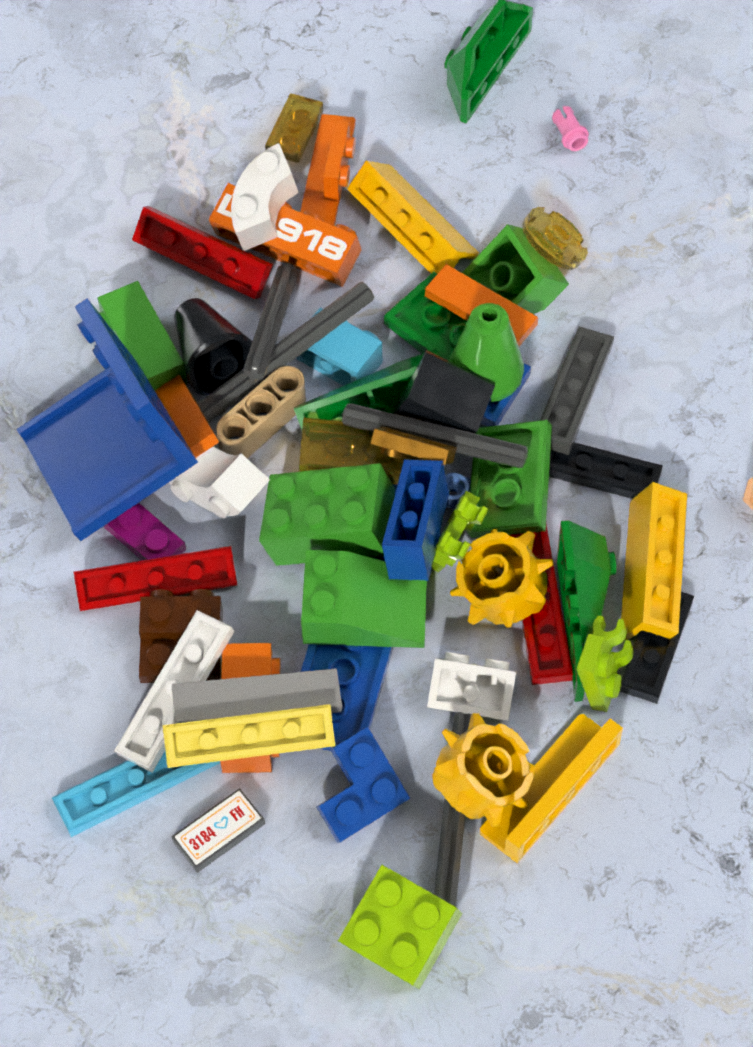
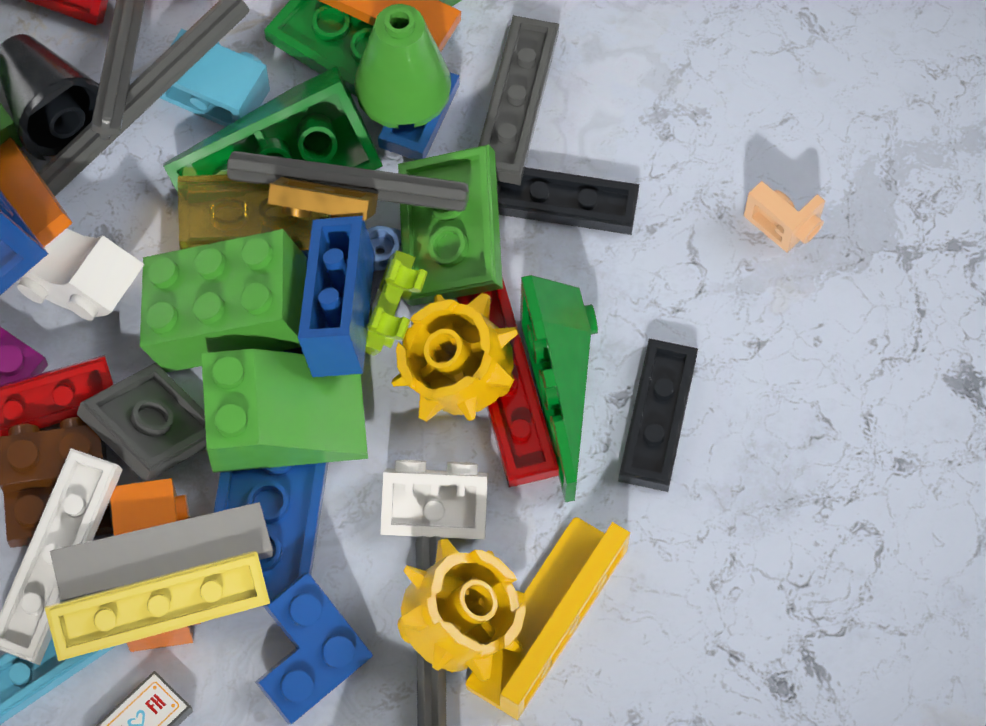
camera: 10 degrees left, 5 degrees up
tan beam [216,366,306,458] -> none
black slope [393,350,495,434] -> none
lime plate [577,615,634,712] -> none
yellow panel [621,482,687,640] -> none
none -> dark grey tile [77,363,207,482]

